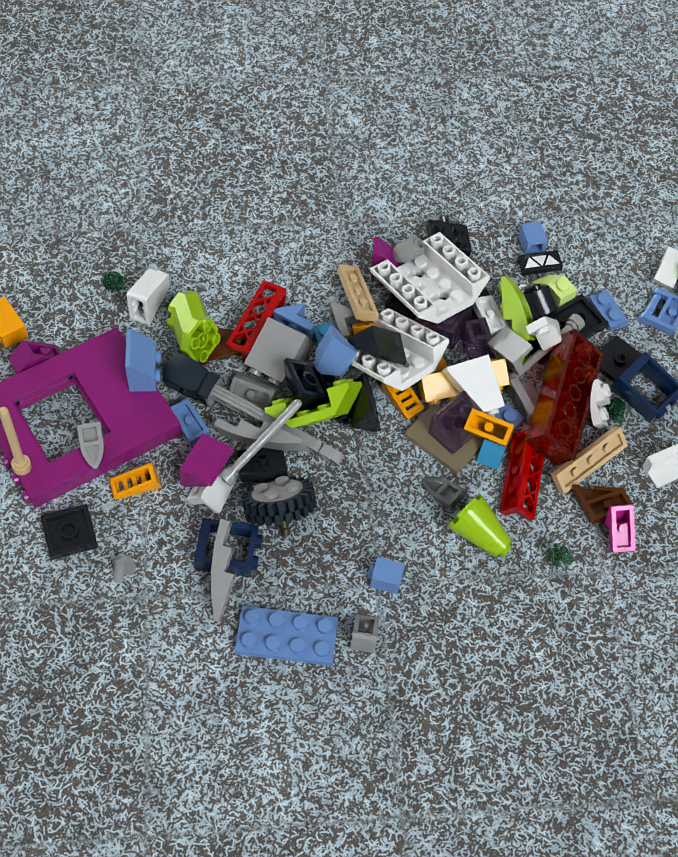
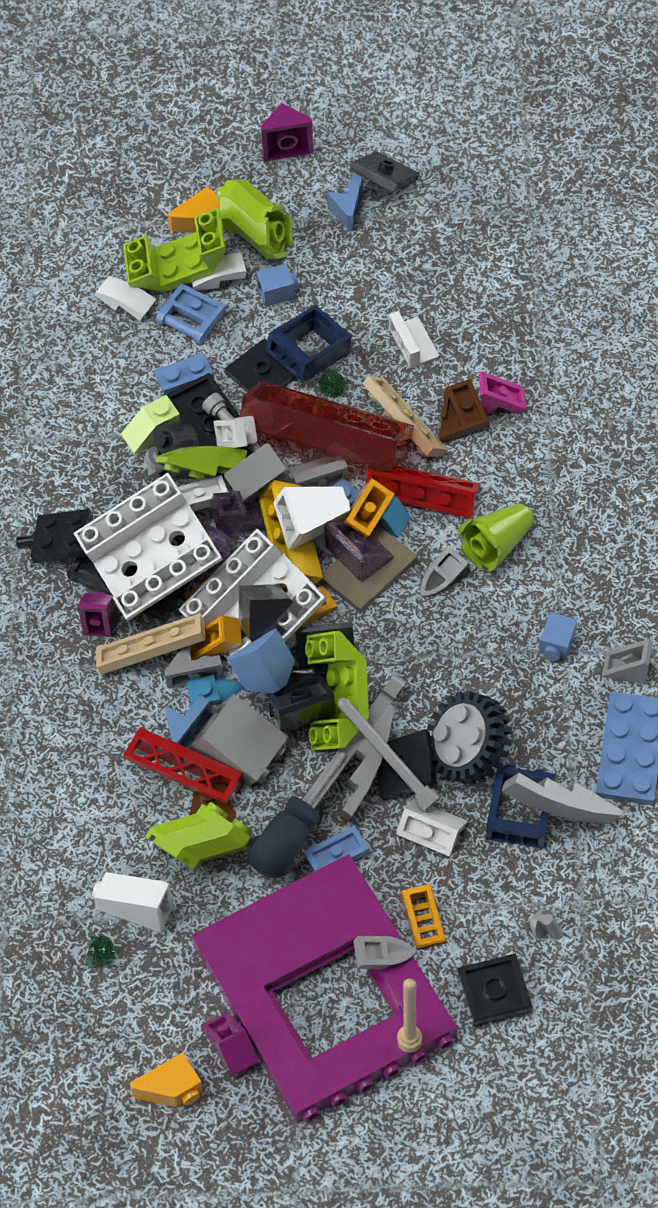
camera: 80 degrees left, 0 degrees up
medium blue slope [125,329,162,392] -> none
magenta slope [179,433,234,487] -> none
light grey panel [229,373,281,410] -> none
light grey brick [393,236,424,263] -> none
black tile [517,250,563,276] -> none
medium blue brick [518,222,548,255] -> none
clear green plate [548,543,573,567] -> none
white slope [590,379,611,429] -> none

